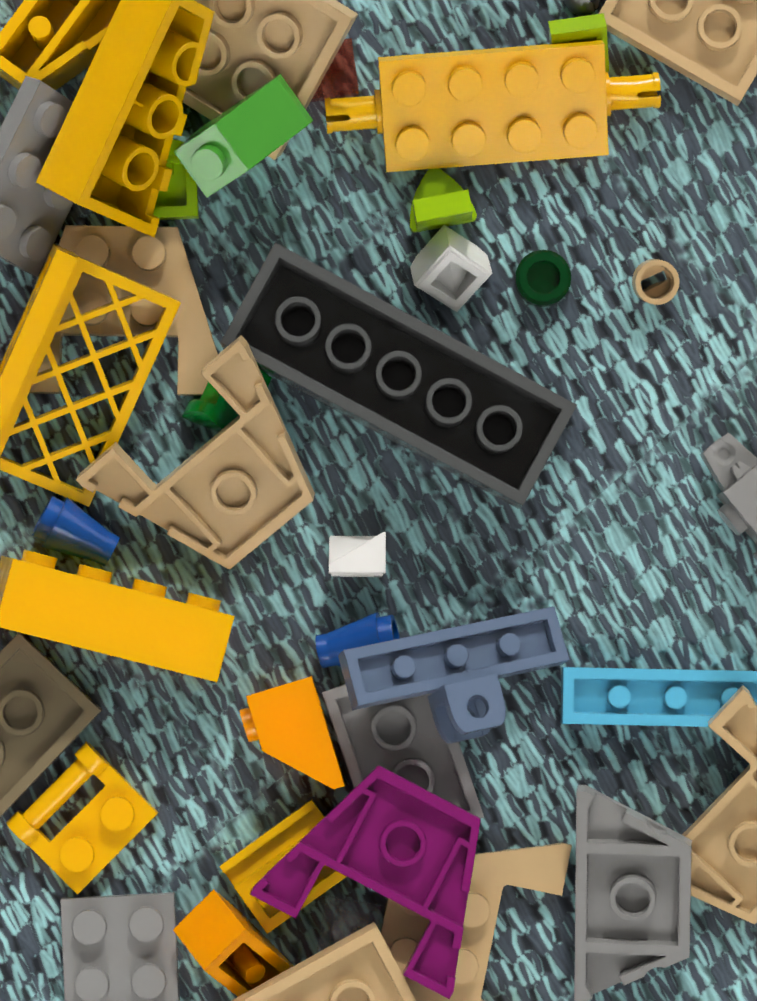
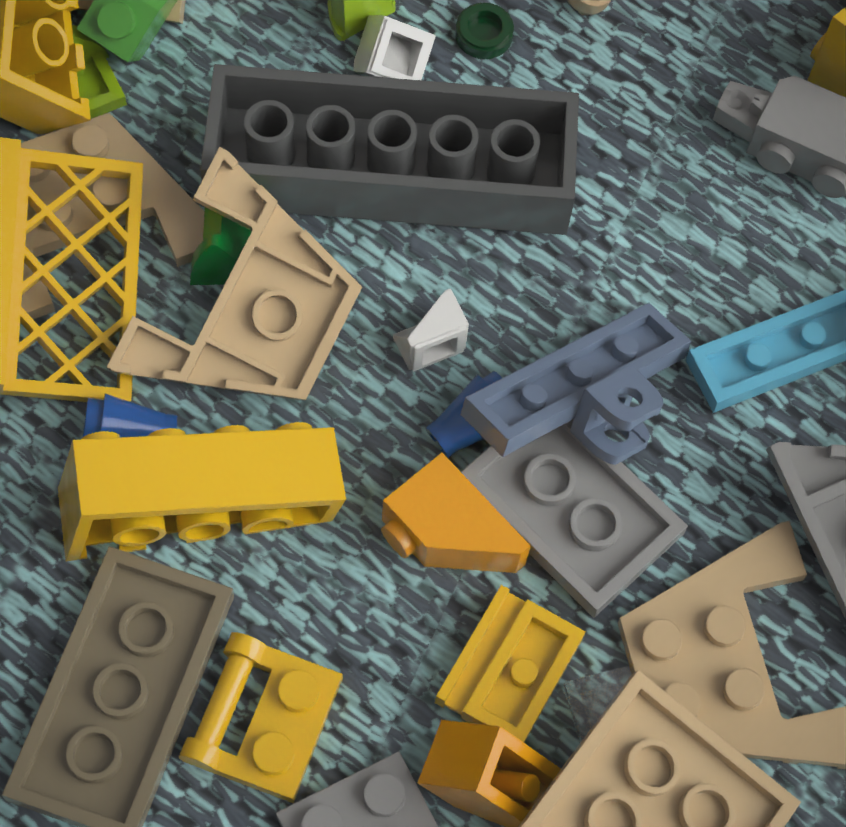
camera: 20 degrees left, 20 degrees down
magenta wing [250,765,481,999] -> none

